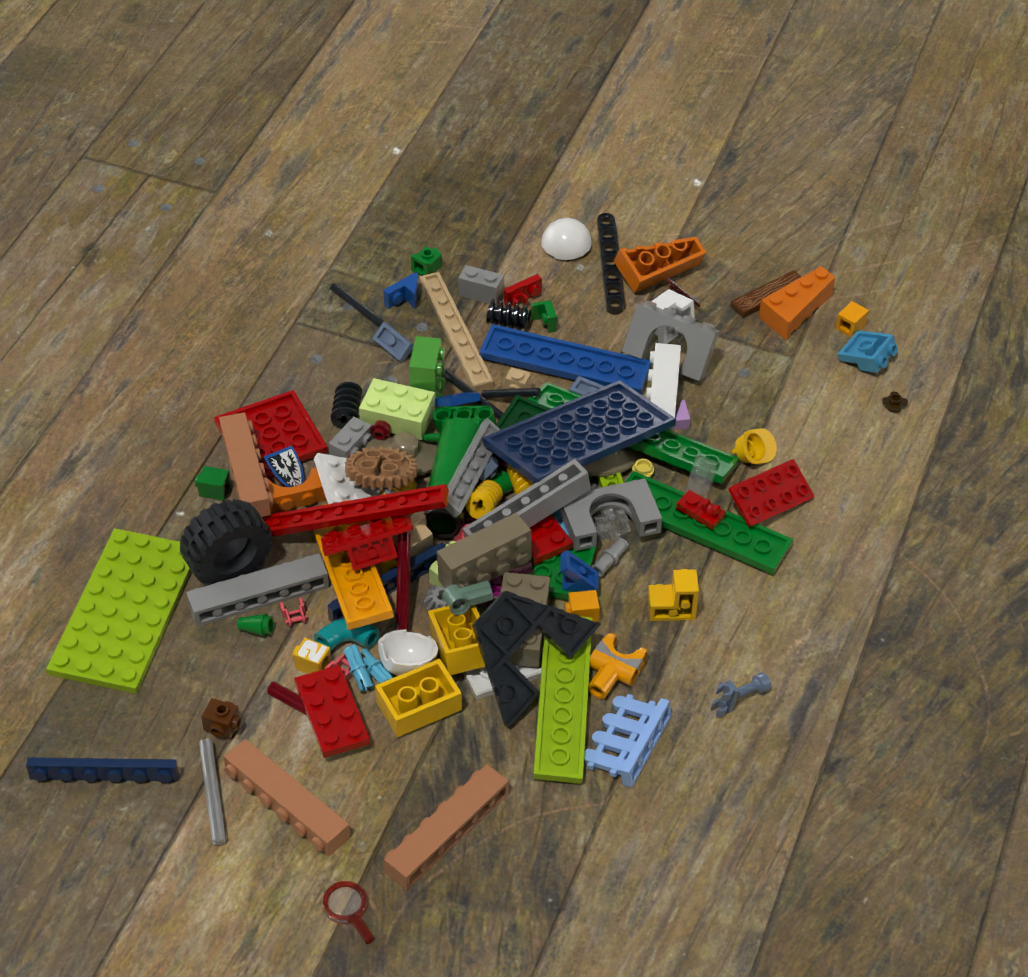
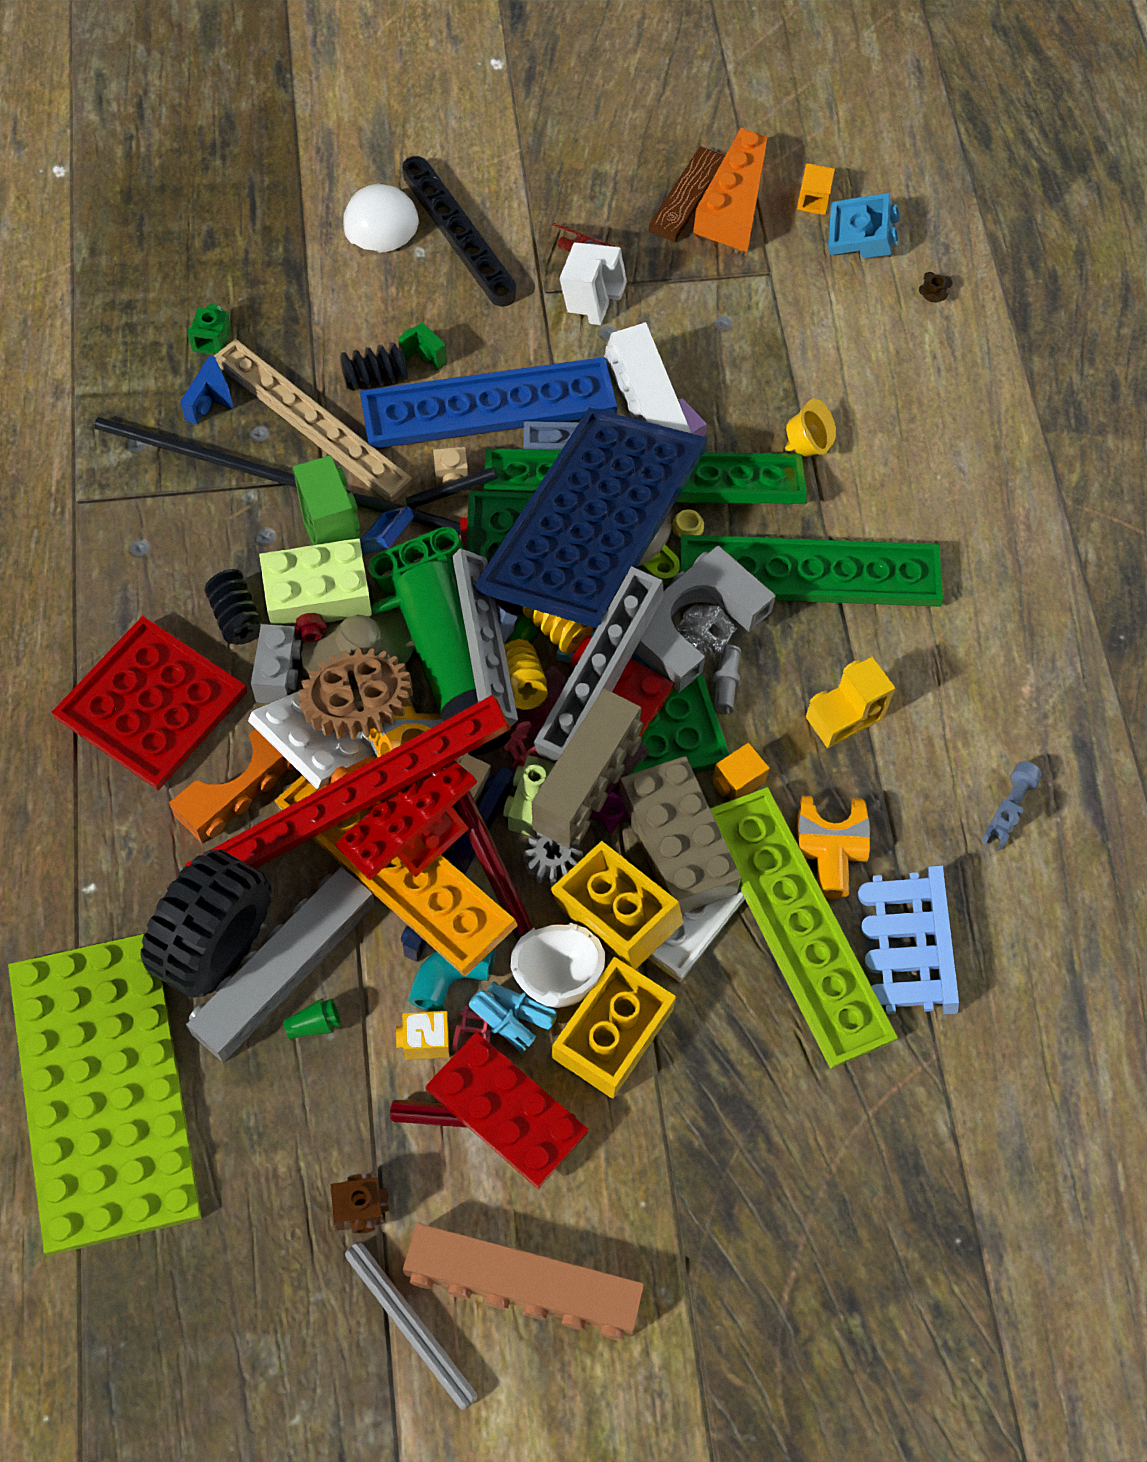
camera: 30 degrees left, 15 degrees up
dark blue plate [26,757,179,783] -> none
green brick [195,466,231,501] -> none
nougat brick [219,412,274,517] -> none
shield [262,446,304,487] -> none
coral piece [279,597,307,627] -> none
piece [323,881,375,944] -> none
sand blue plate [372,322,414,362] -> none
nougat brick [384,764,509,890] -> none
sand green piece [443,581,493,615] -> none
light grey brick [458,265,504,305] -> none
black wing [472,591,601,728] -> none
red plate [504,274,542,307] -> none
blue slope [560,550,599,591] -> none
orange wedge [614,237,707,293] -> none
light grey arch [622,301,720,381] -> none
red plate [676,489,726,530] -> none
clear plate [685,455,719,499] -> none
red bracket [728,459,814,527] -> none

